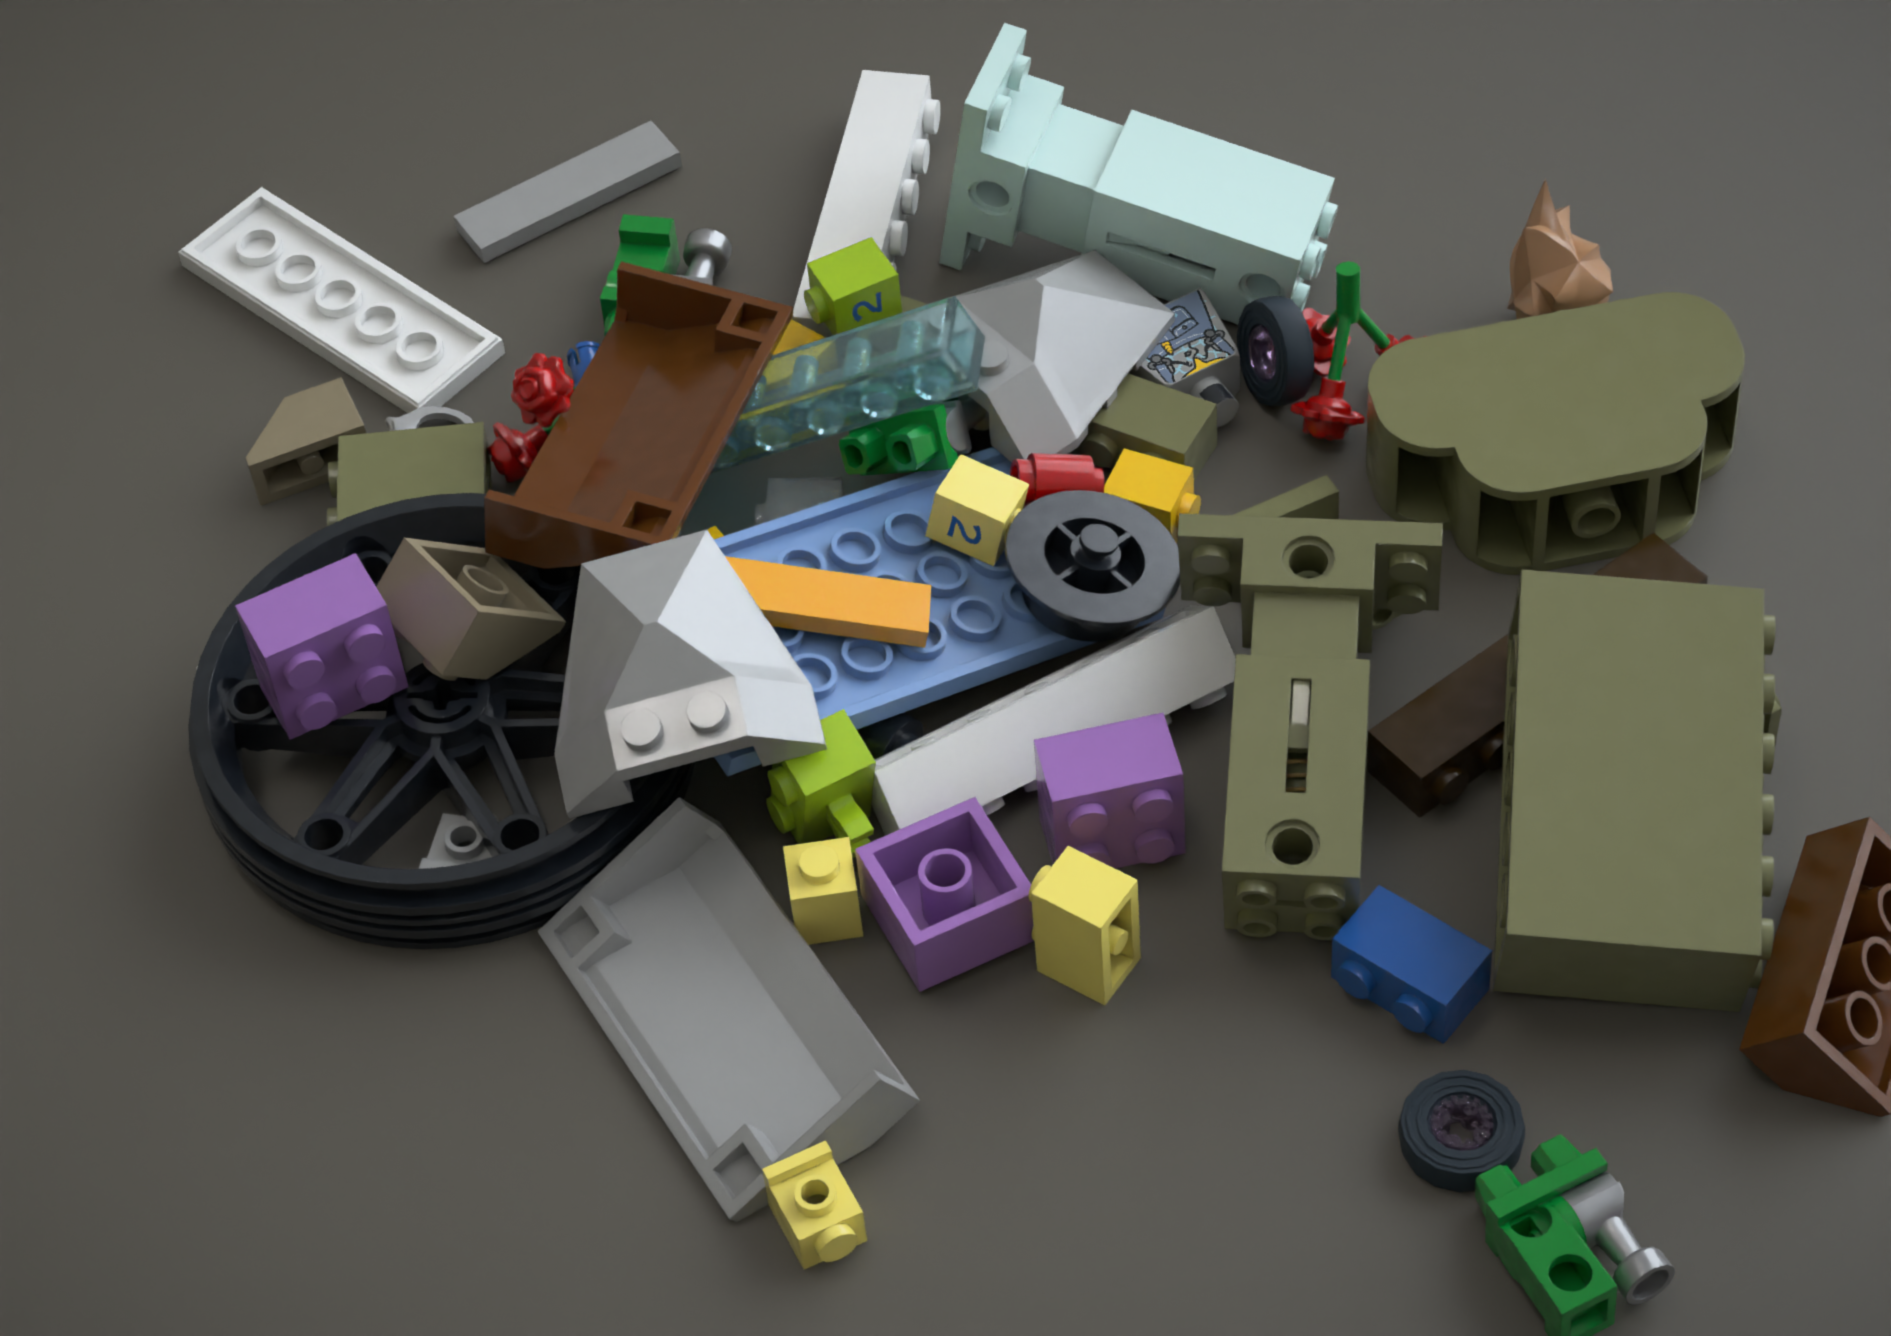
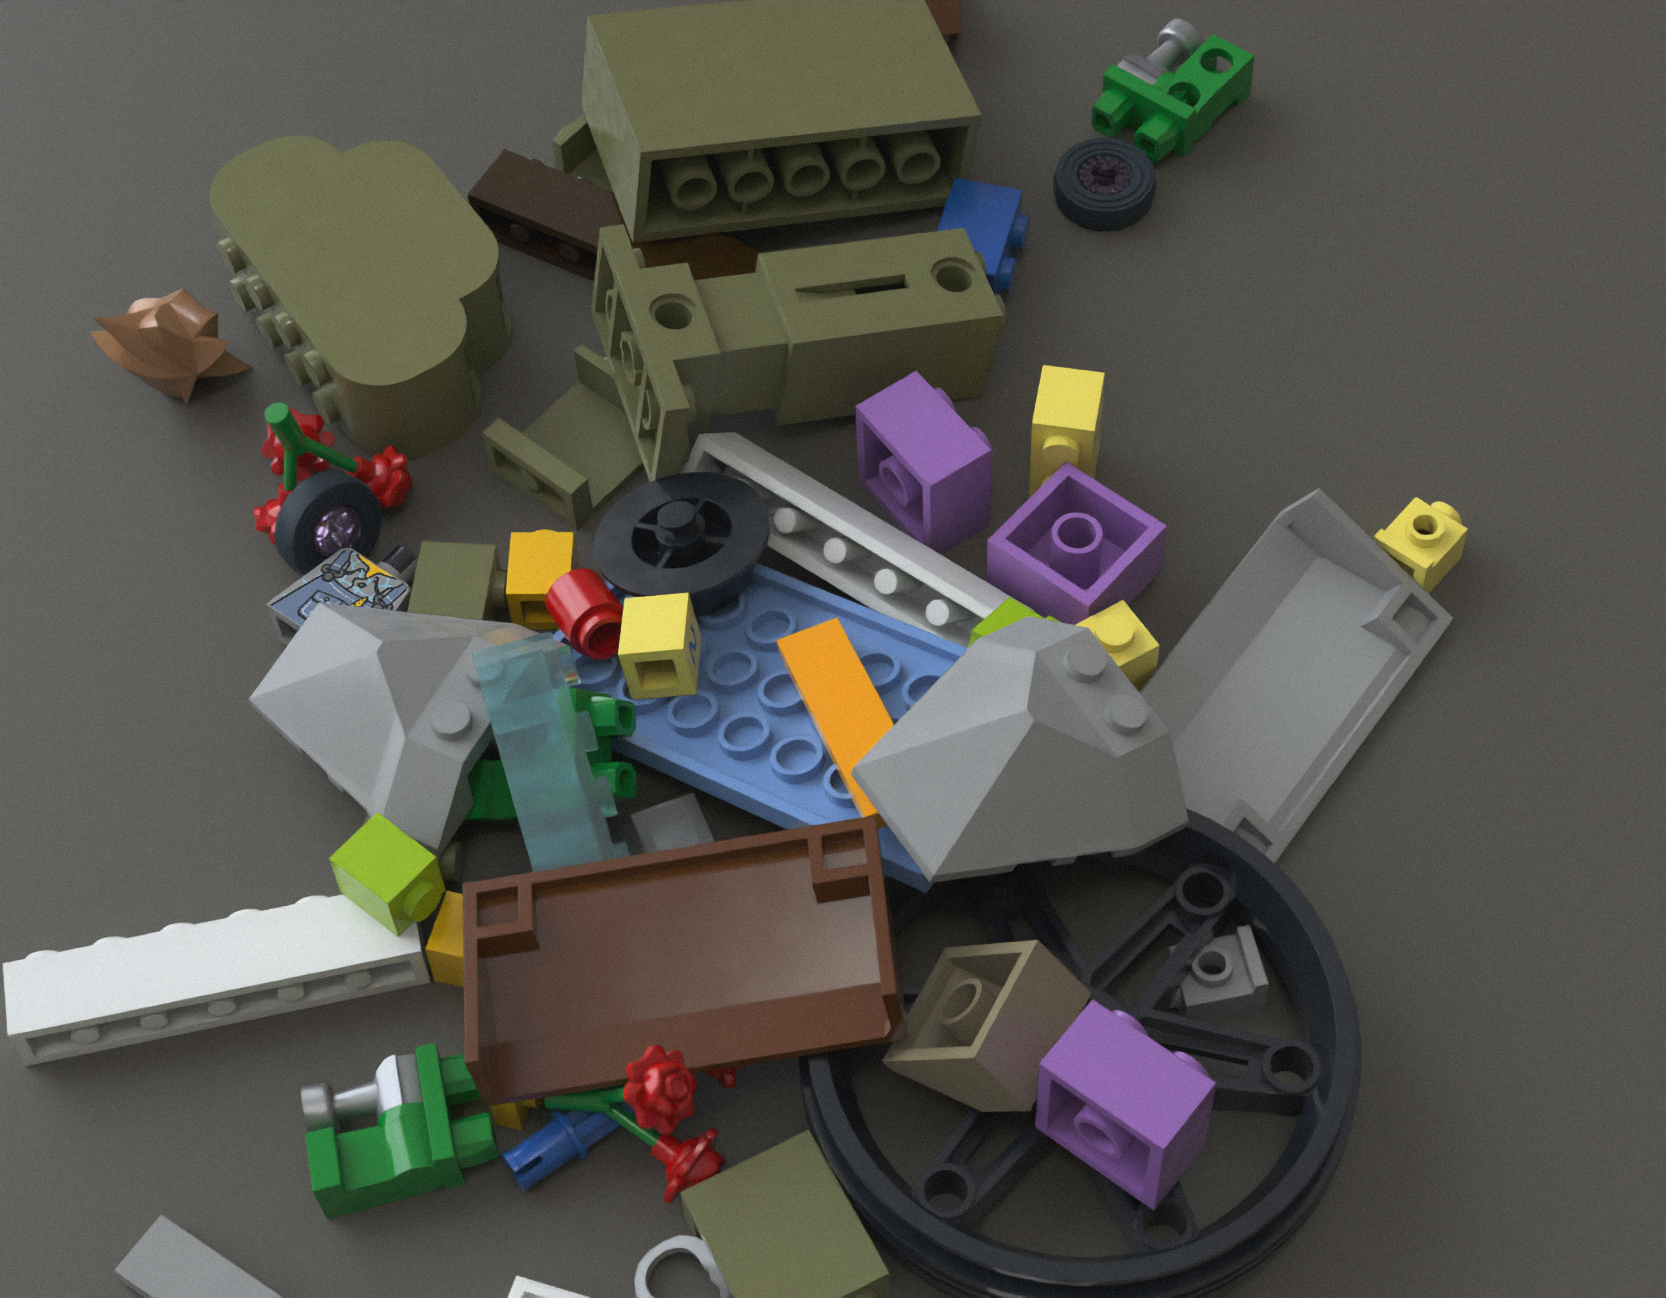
camera: 115 degrees left, 5 degrees up
light aqua brick [939,23,1338,325] -> none

